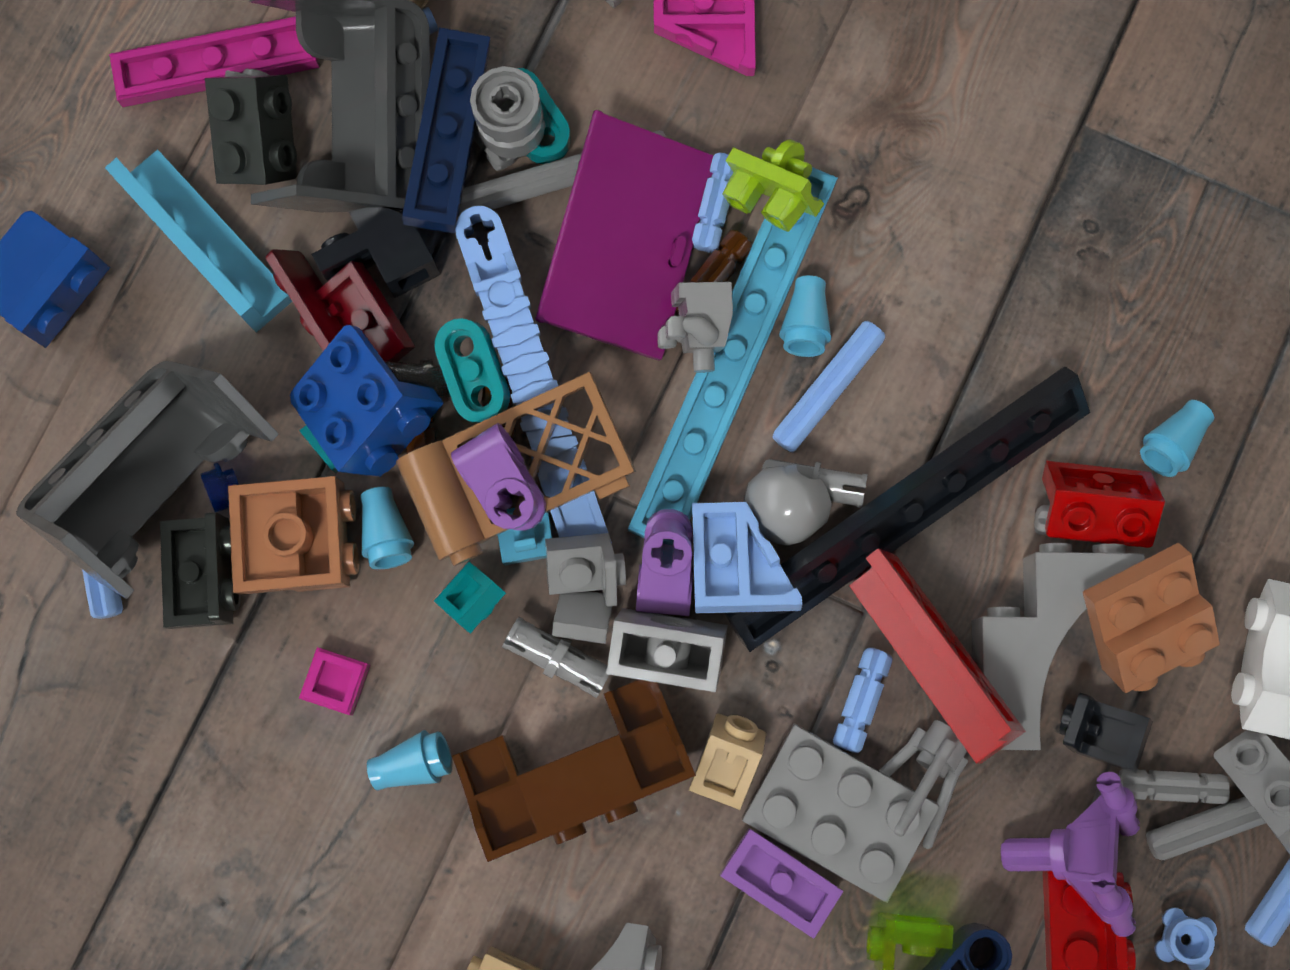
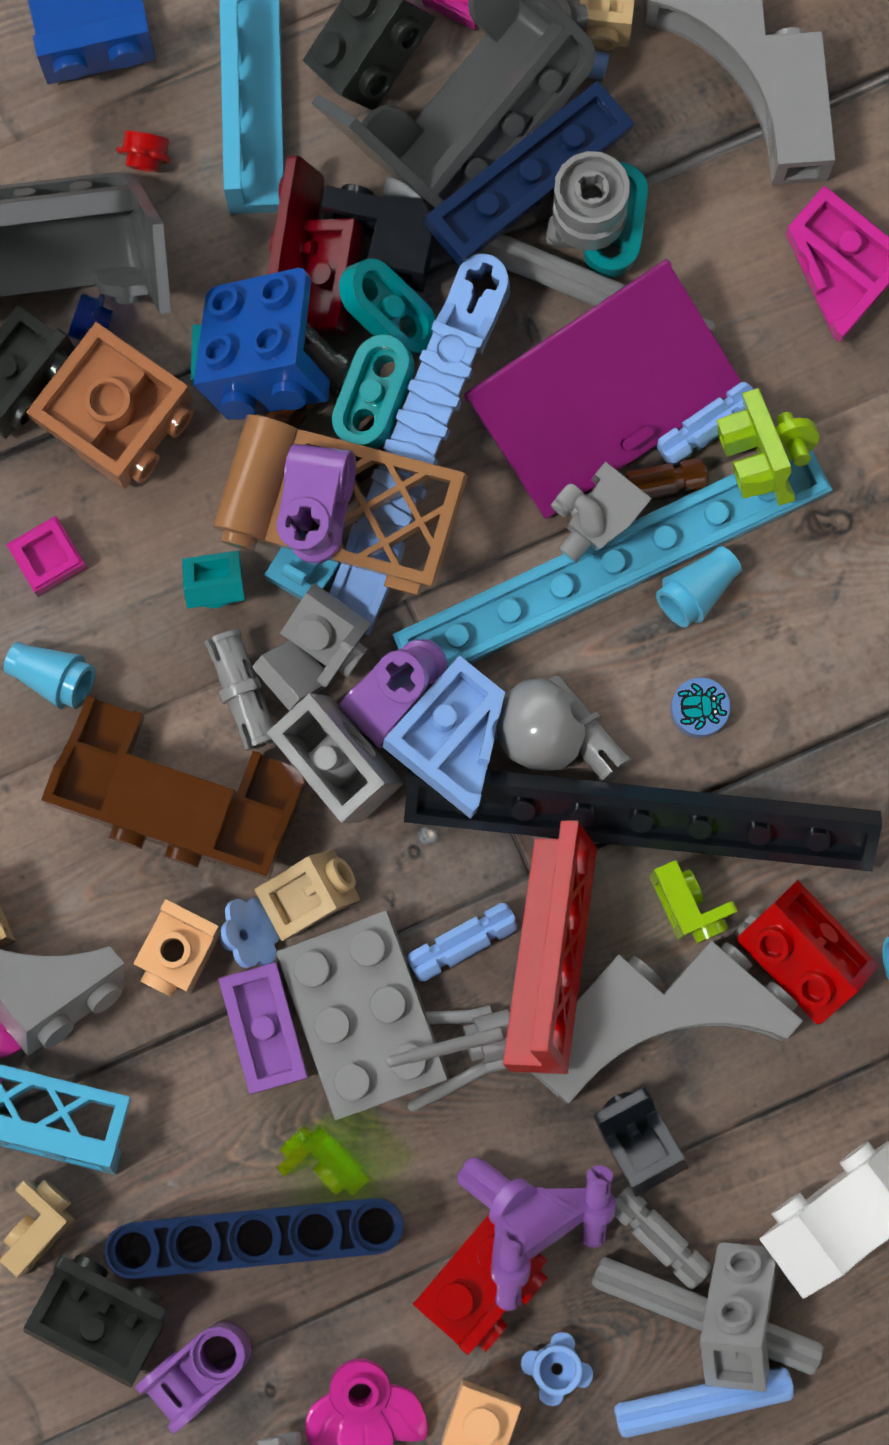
camera: 40 degrees right, 0 degrees up
medium azure cone [360,487,414,569] -> none
light blue axle [773,321,885,452] -> none
nougat plate [1083,543,1220,694] -> none
none -> red plate [116,130,171,173]
none -> light nougat brick [133,899,221,997]
none -> light blue plant [220,897,280,968]
none -> teal plate [339,258,436,356]
none -> lime bracket [649,860,738,944]
none -> tile [670,678,730,738]

